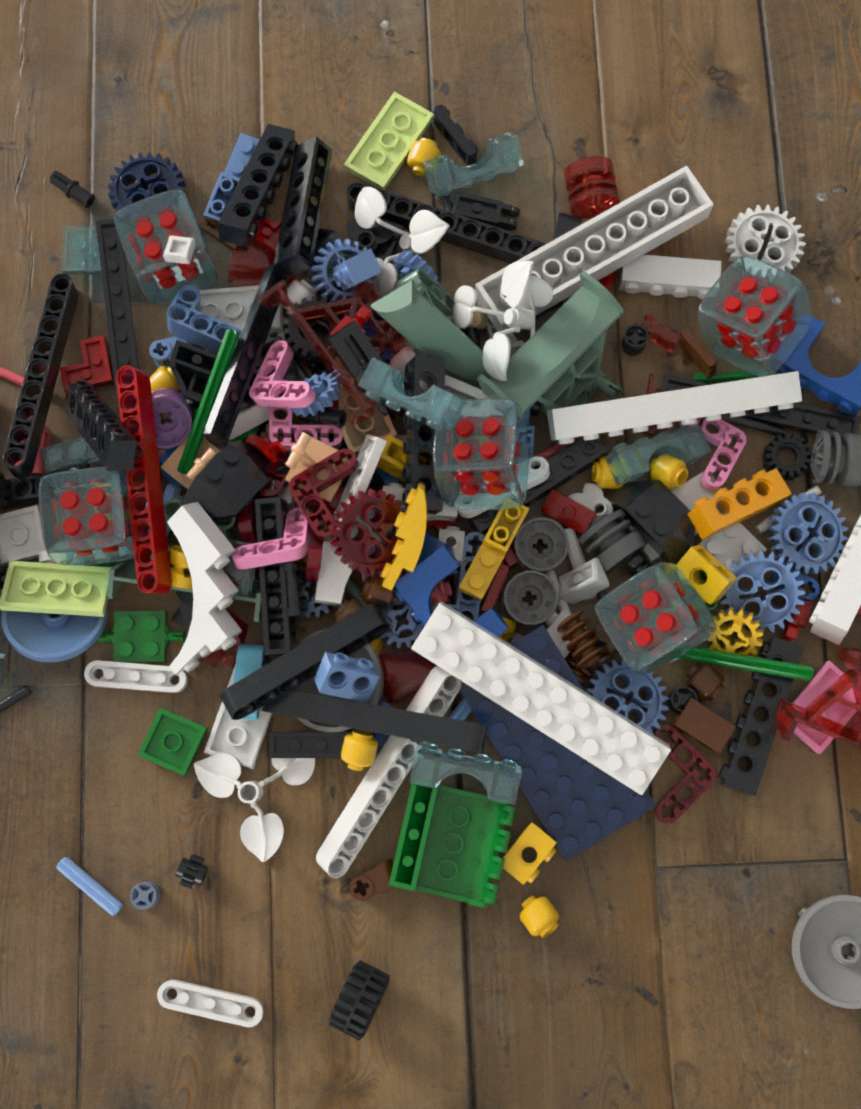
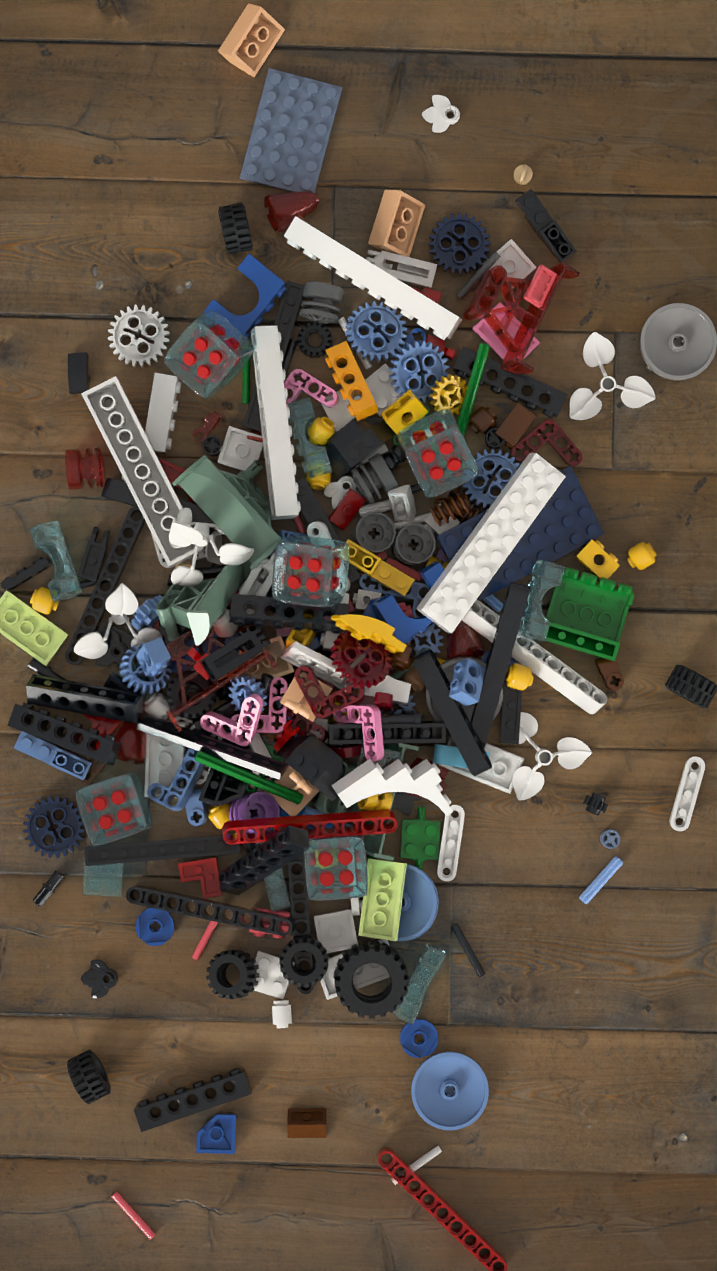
camera: 90 degrees left, 10 degrees up
green plate [137,707,208,776] -> none
white tile [163,236,196,264] -> none
clear light blue arch [358,357,466,431] -> none
reddish brown tile [679,328,717,379] -> none
none -> black pin [27,657,65,680]
none -> black slope [68,352,90,394]
none -> blue plate [136,908,175,946]
none -> white plate [217,426,263,471]
none -> white plant [569,332,656,420]

